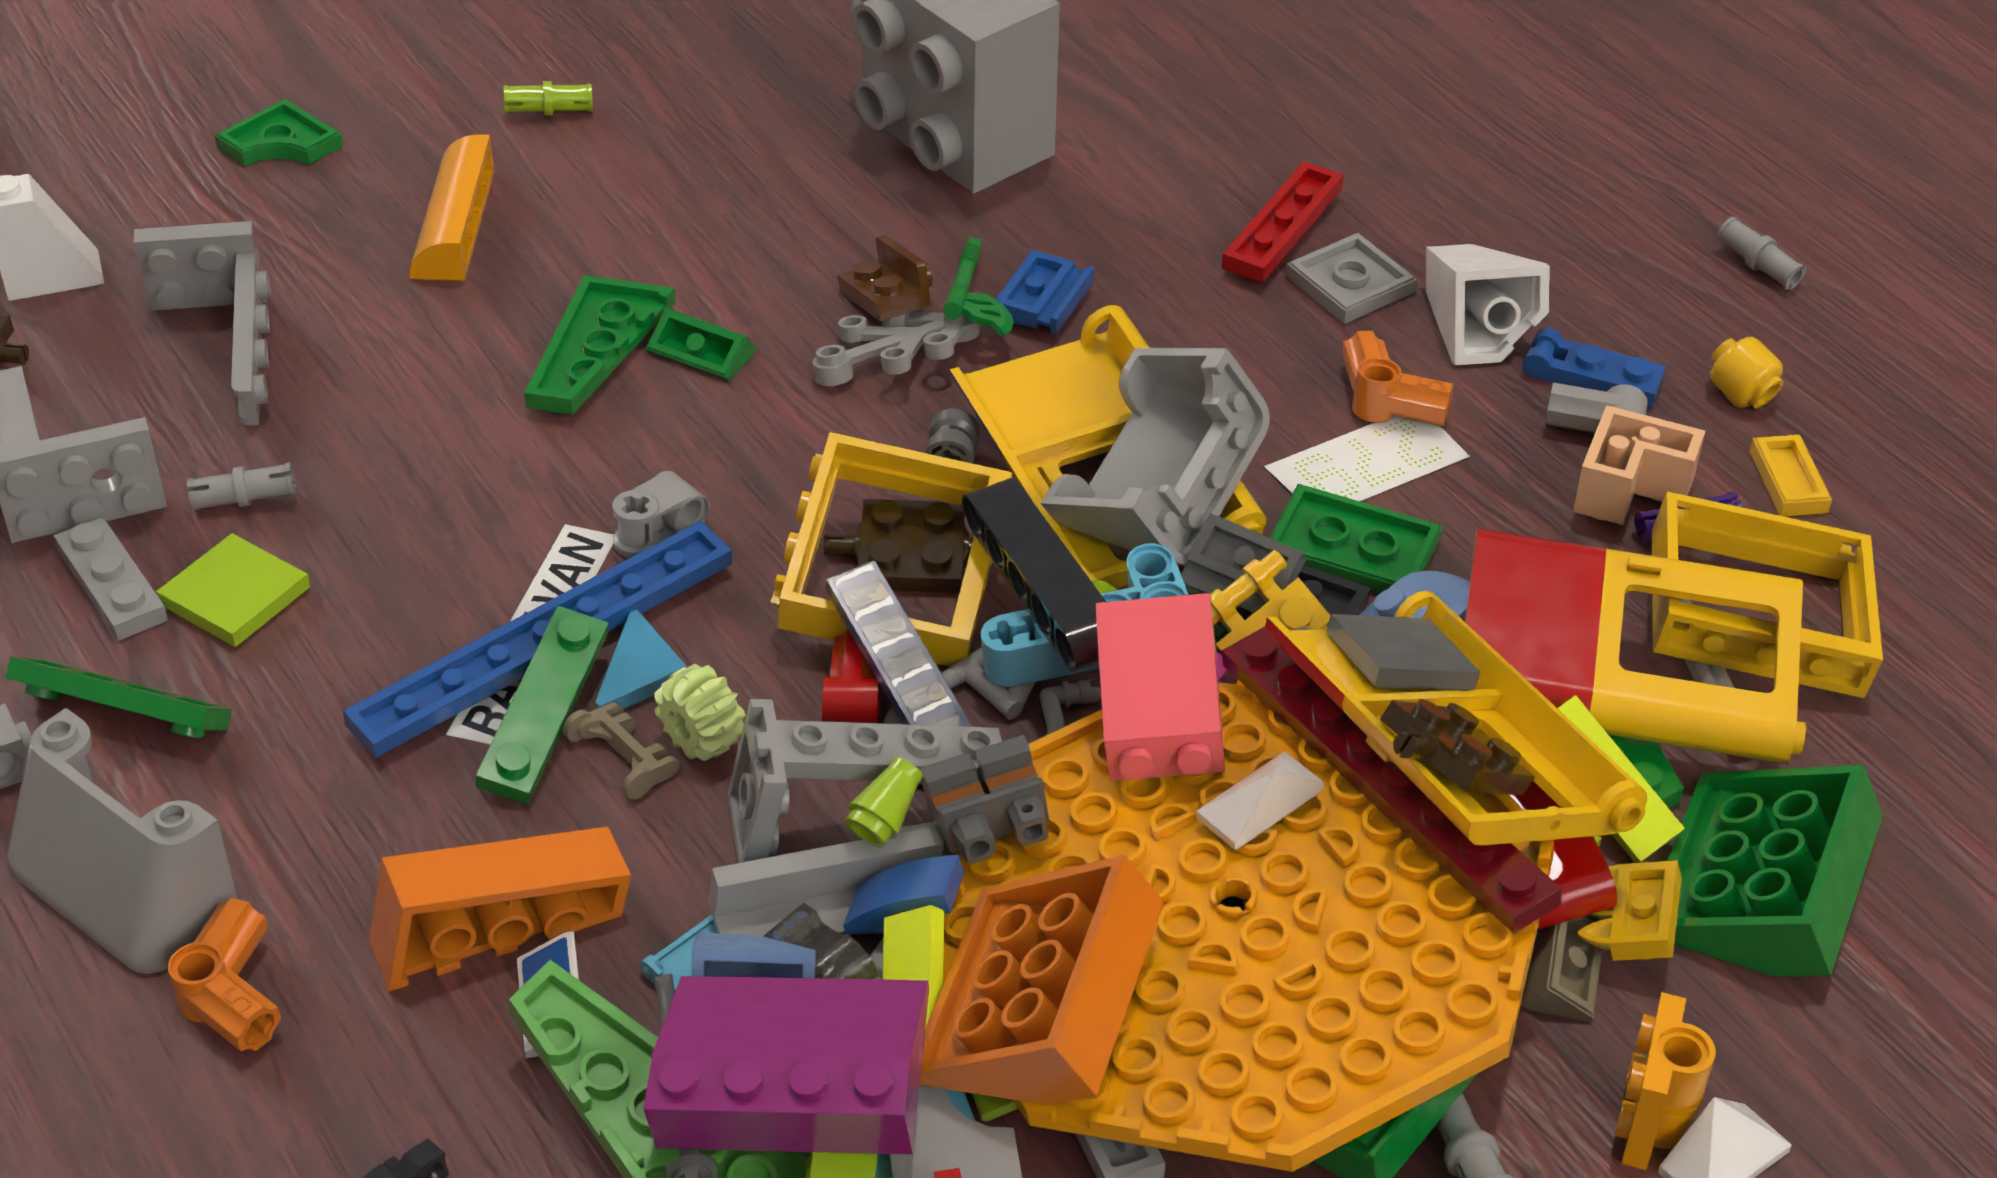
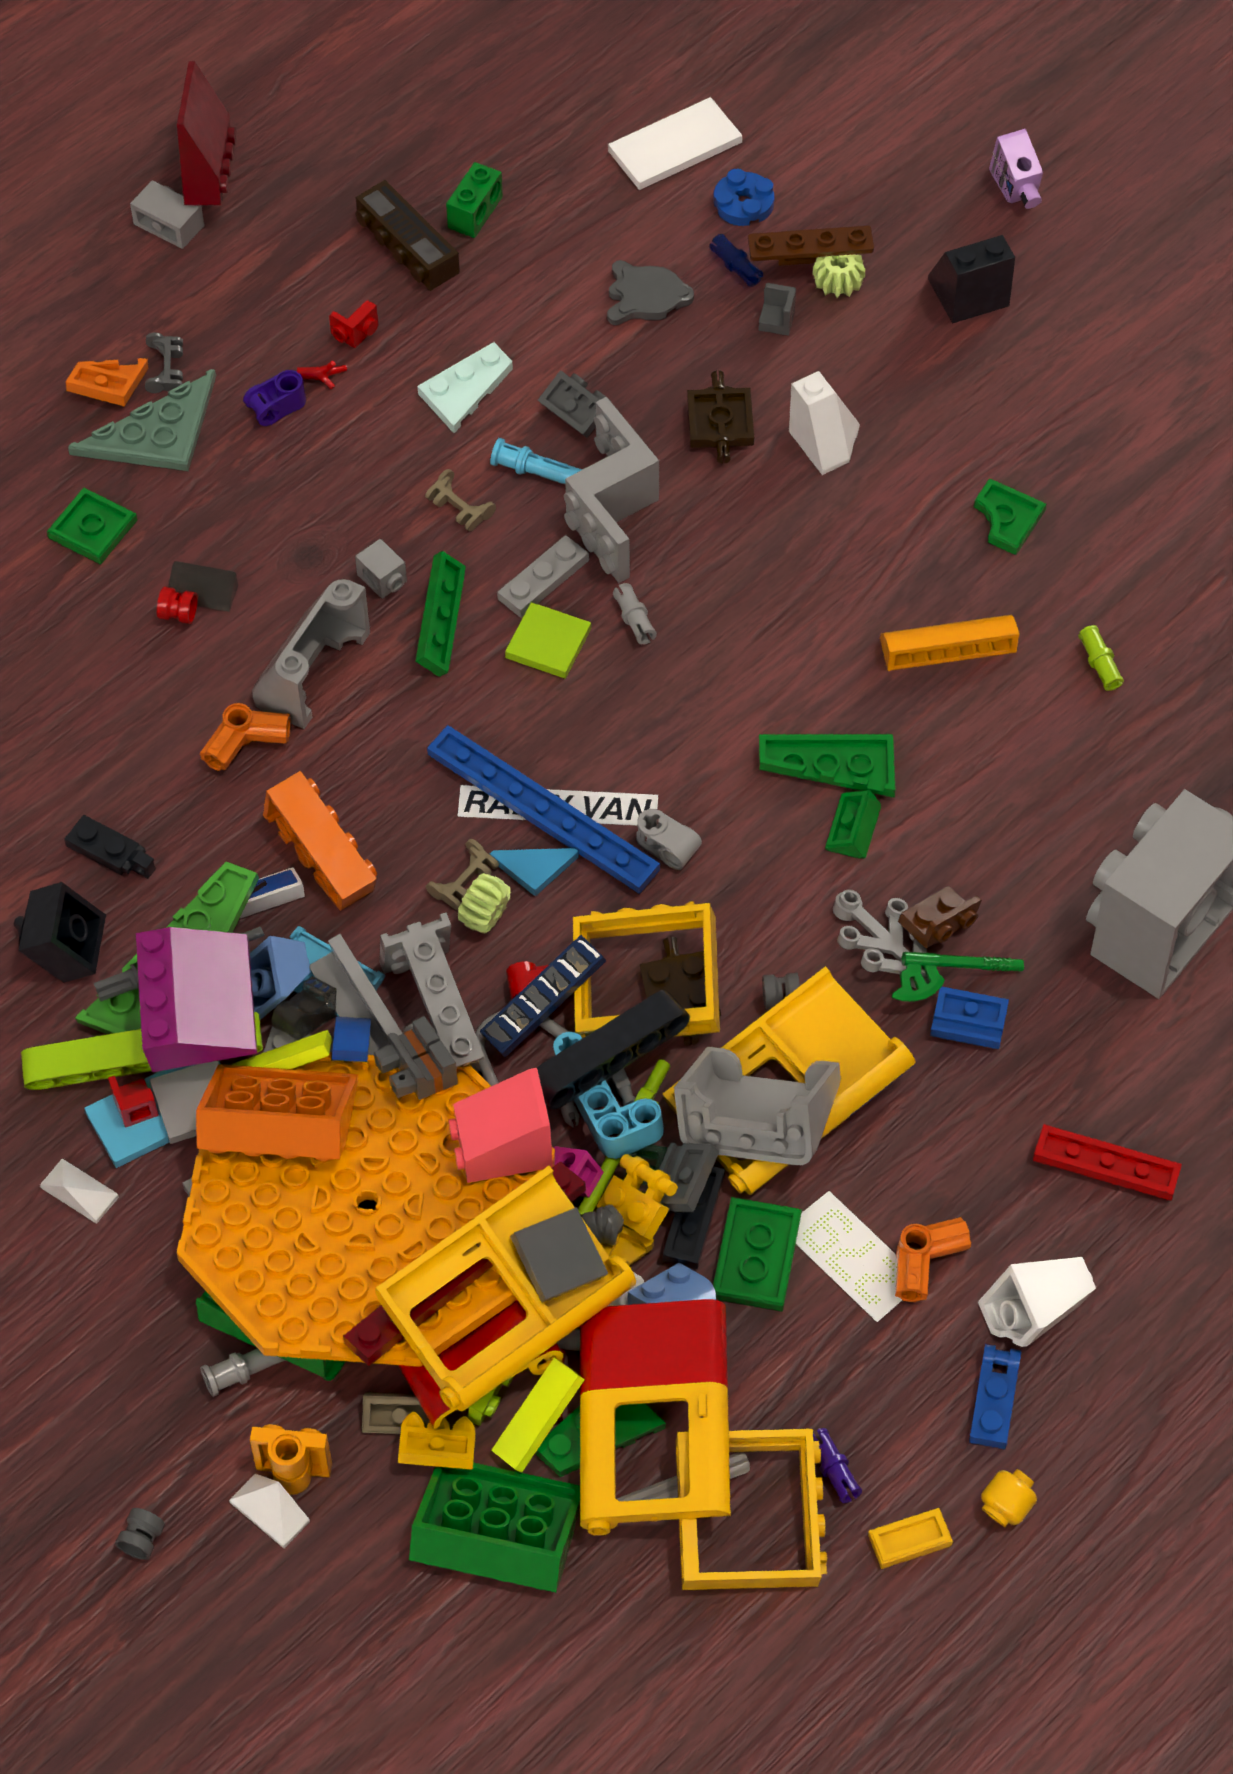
camera: 80 degrees right, 15 degrees up
light grey bracket [133,221,271,425] -> none
plate [475,606,609,805] -> none
lime cone [845,757,923,847] -> none
white slope [1196,751,1324,850] -> none
light grey tile [1285,233,1418,324] -> none
dark brown plate [1380,699,1535,795] -> none
light grey piece [1545,383,1648,434] -> none
light nougat brick [1573,405,1705,525] -> none
light grey pin [1717,216,1807,290] -> none

